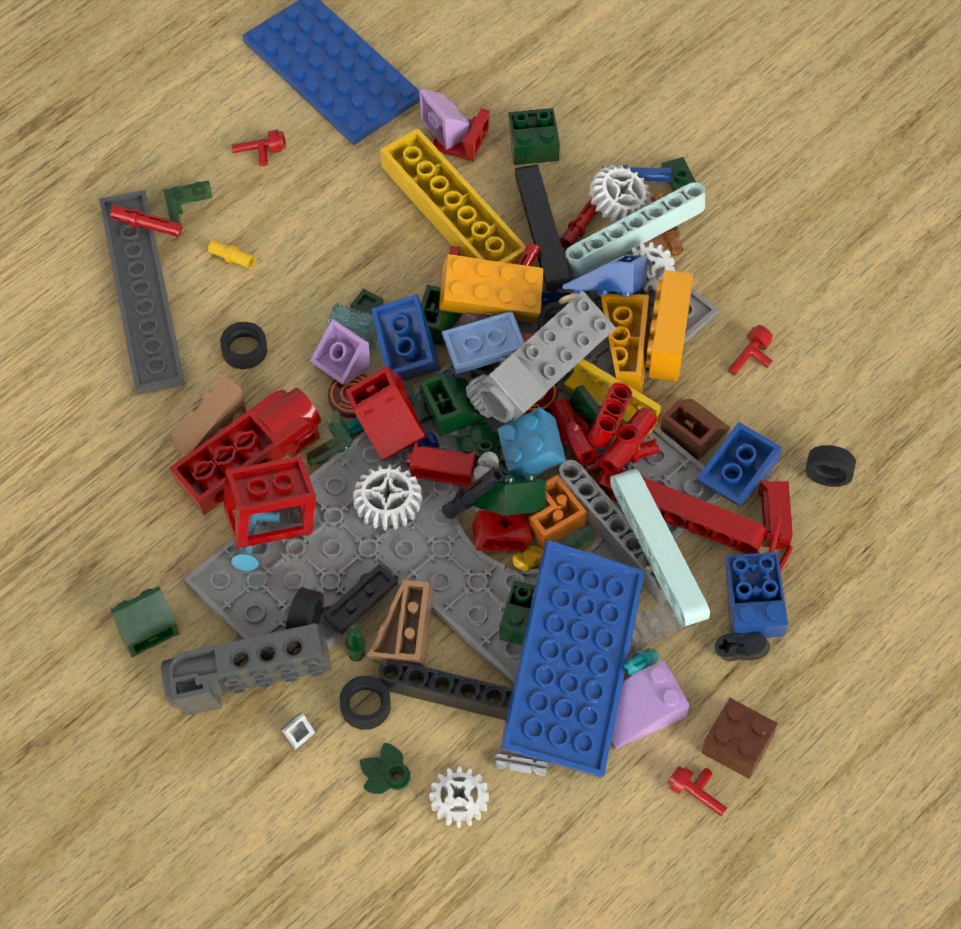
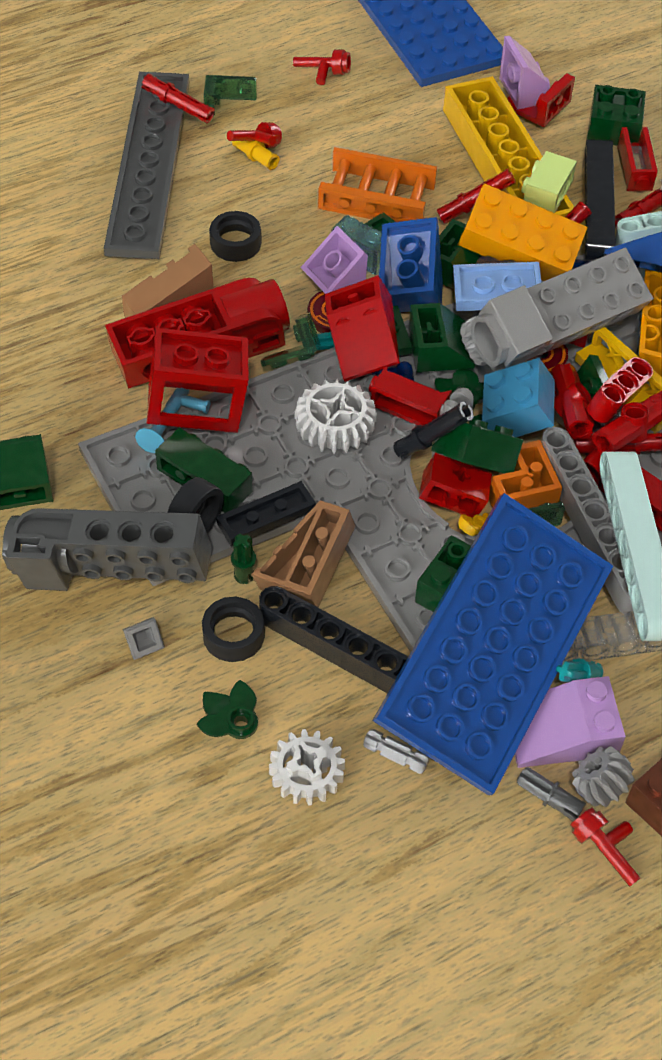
camera: 15 degrees right, 5 degrees down
none -> dark green brick [155,427,253,513]
none -> red piece [227,122,282,148]
none -> orange fence [318,147,437,222]
none -> red pin [437,168,516,224]
none -> dark grey axle [517,767,586,821]
none -> yellowish green brick [521,151,577,213]
none -> light grey gear [572,746,635,807]
none -> red window [617,127,658,191]

